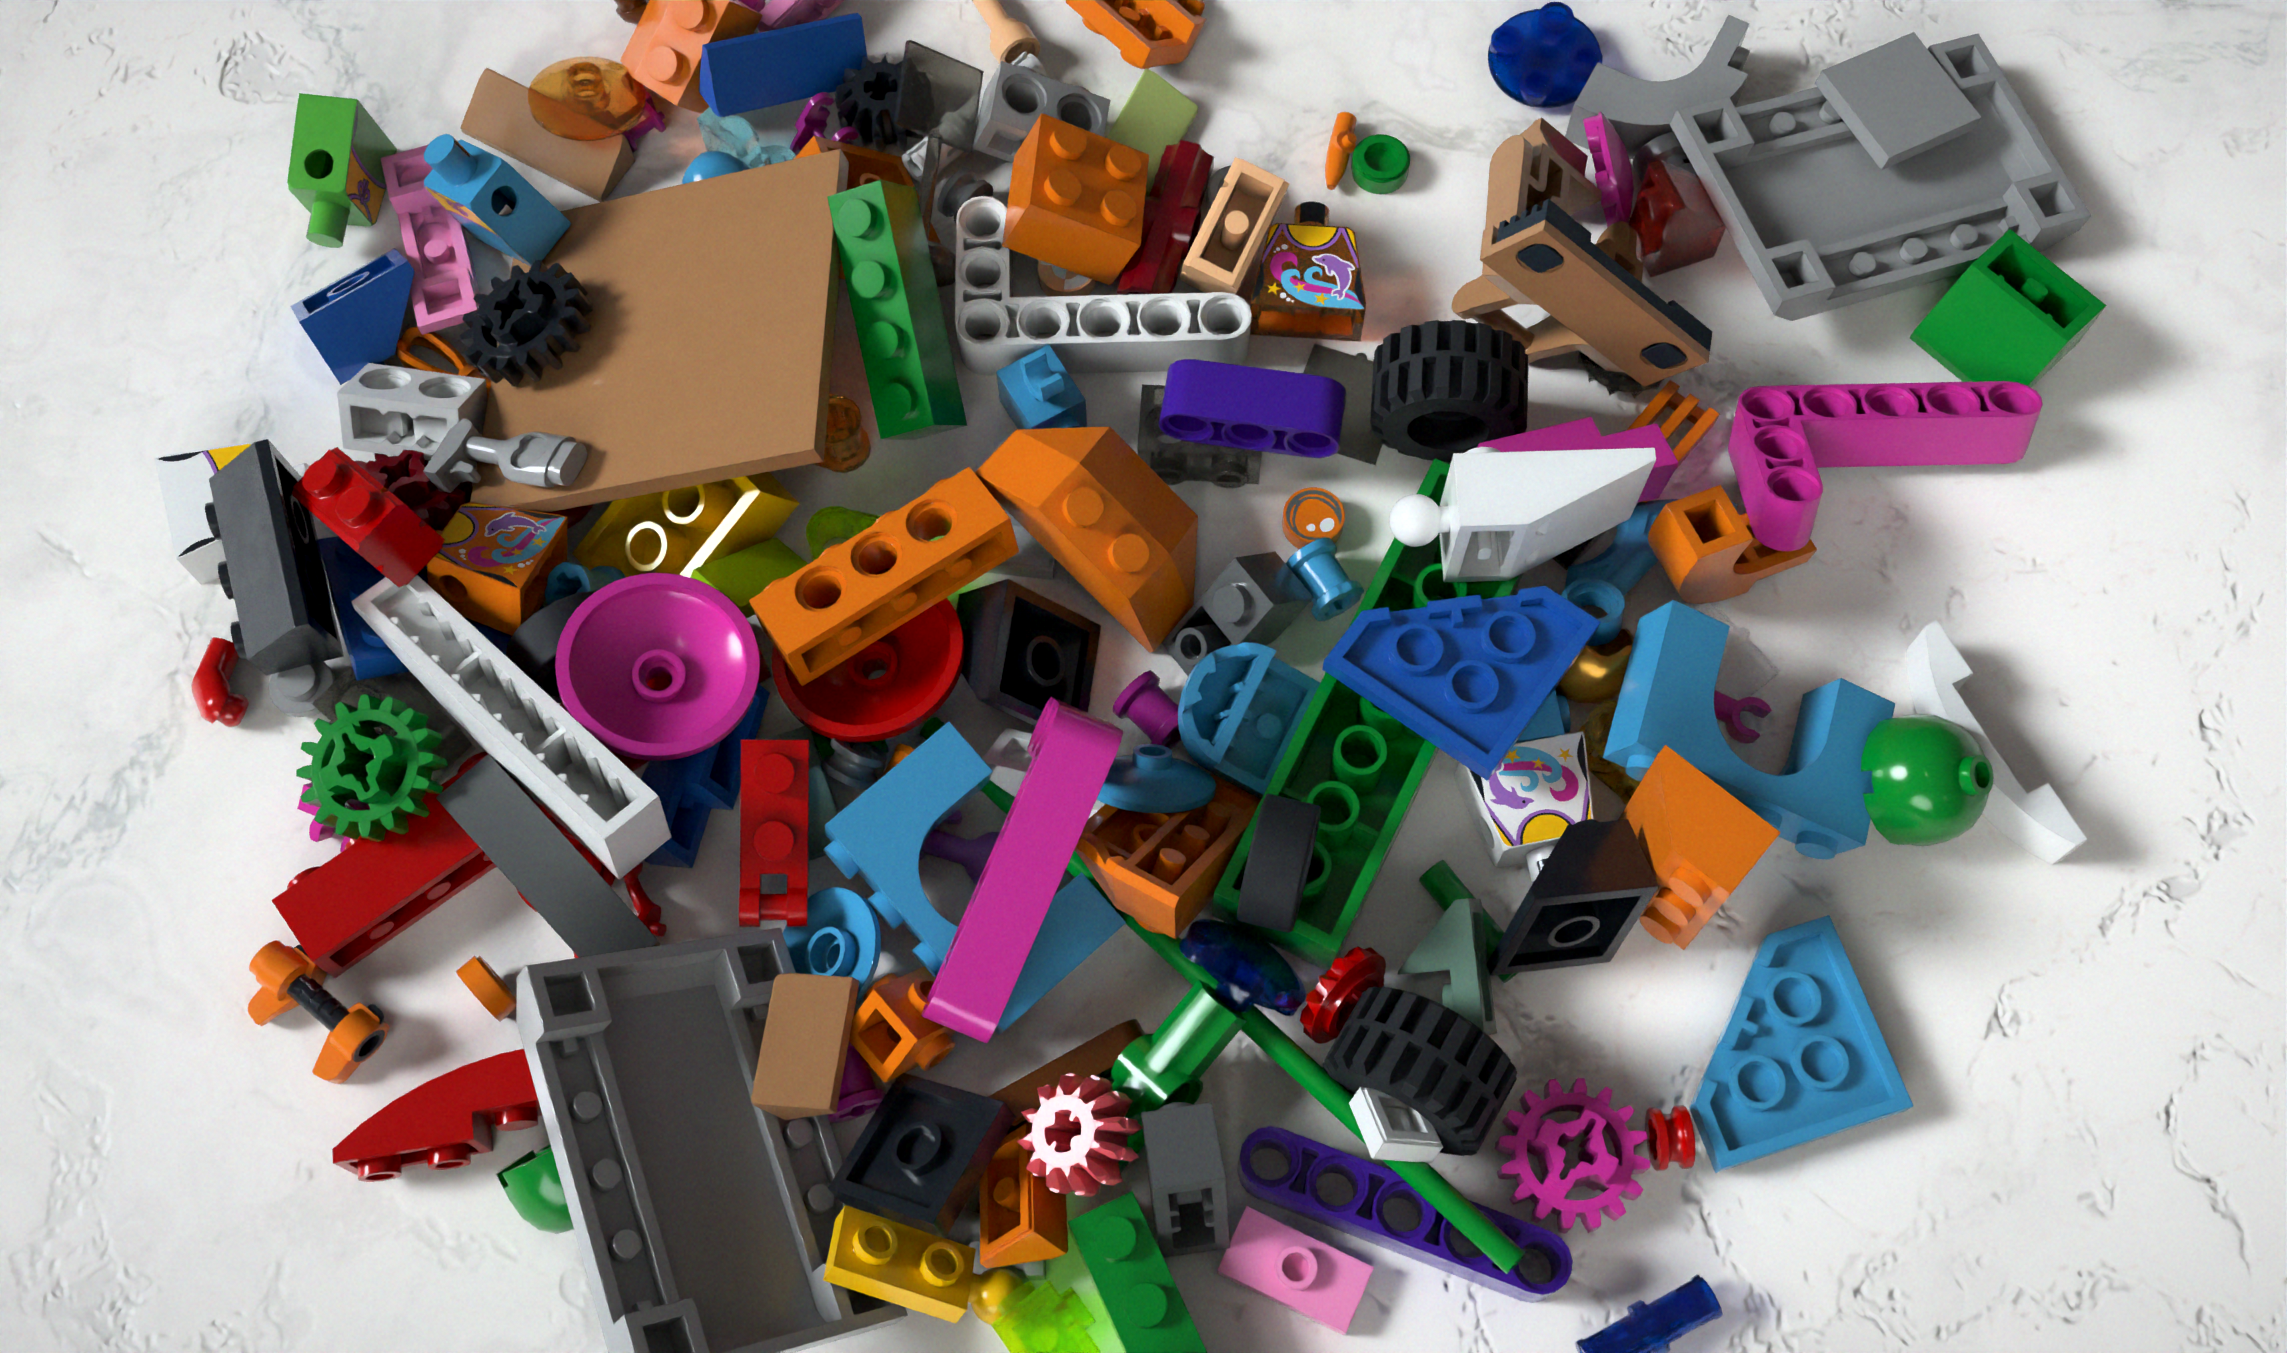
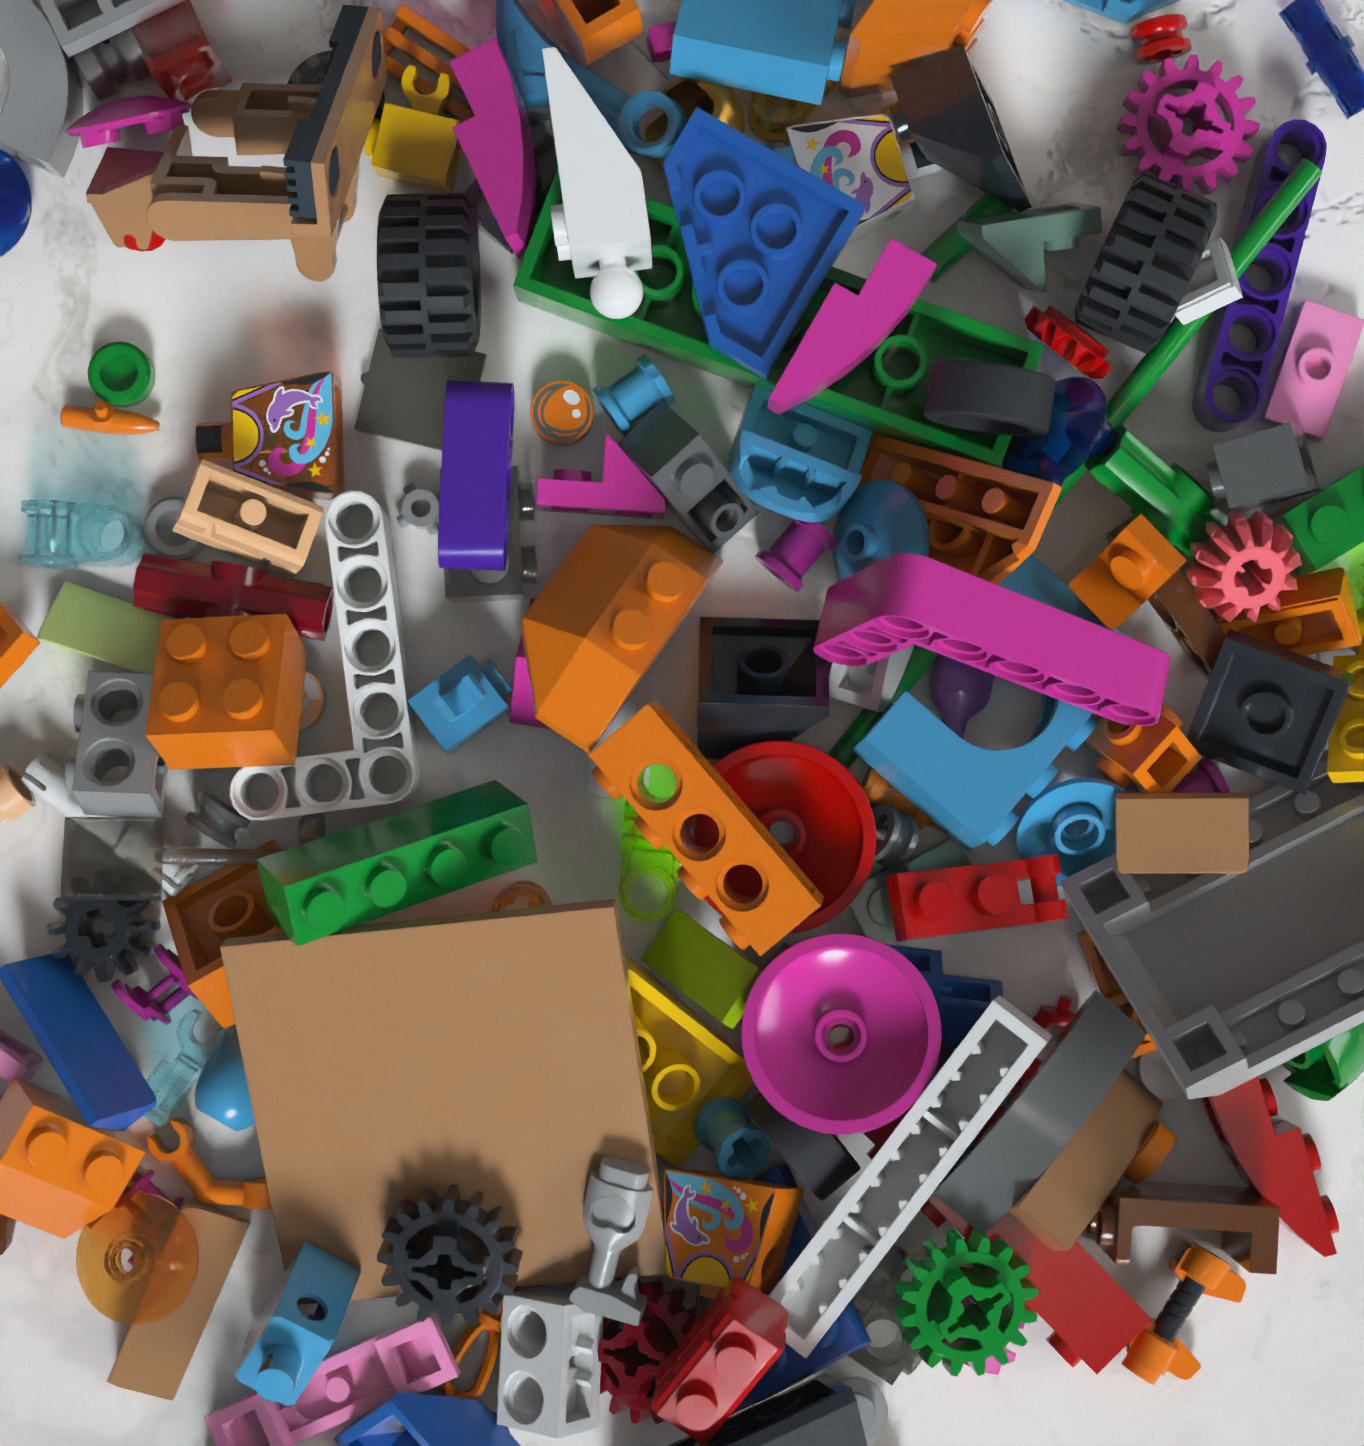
camera: 95 degrees left, 20 degrees up
none -> clear light blue piece [19,500,148,569]
none -> orange arm [147,1117,272,1209]
none -> yellow brick [365,65,462,193]
none -> dark pink slope [536,433,666,520]
none -> dark pink slope [767,238,937,415]
none -> medium nougat slope [1007,1069,1163,1251]
none -> orange slope [1067,514,1187,631]
none -> reddish brown panel [1086,1179,1280,1274]

